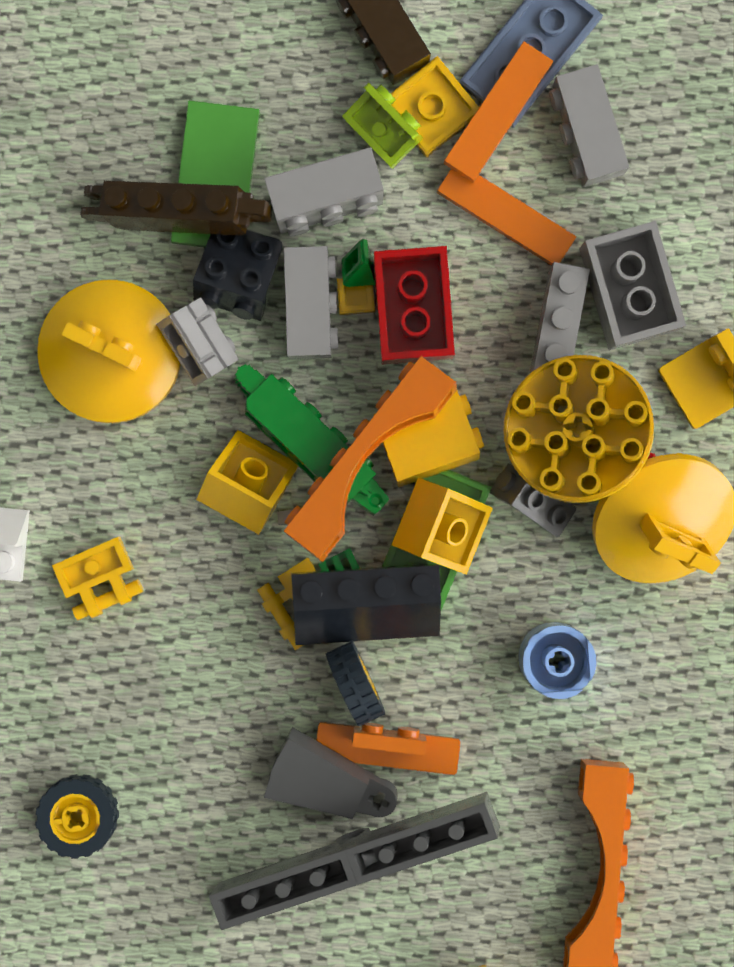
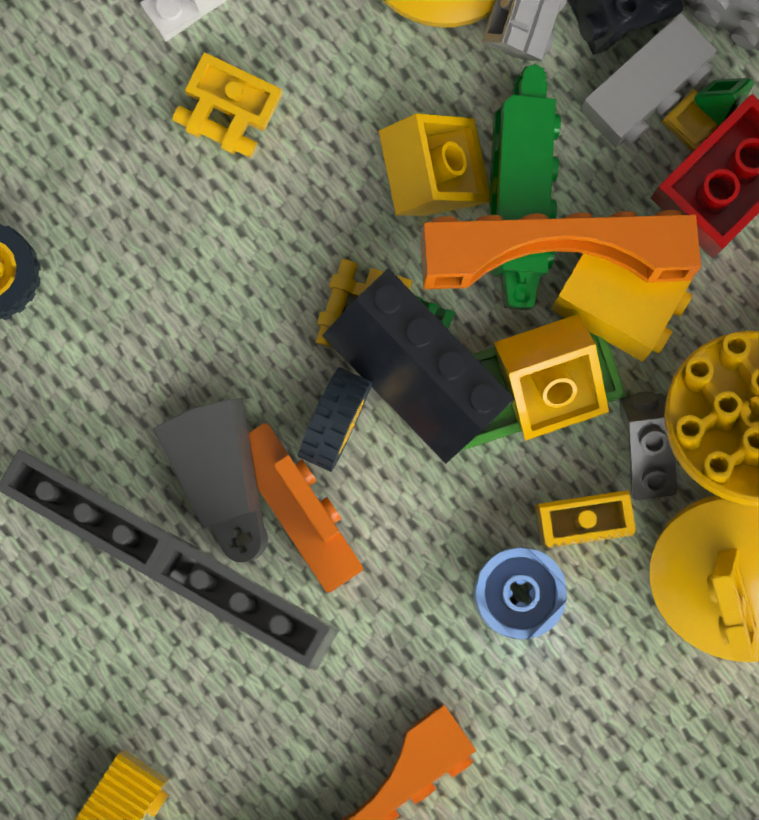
camera: 50 degrees right, 5 degrees down
none -> yellow brick [535,490,636,549]

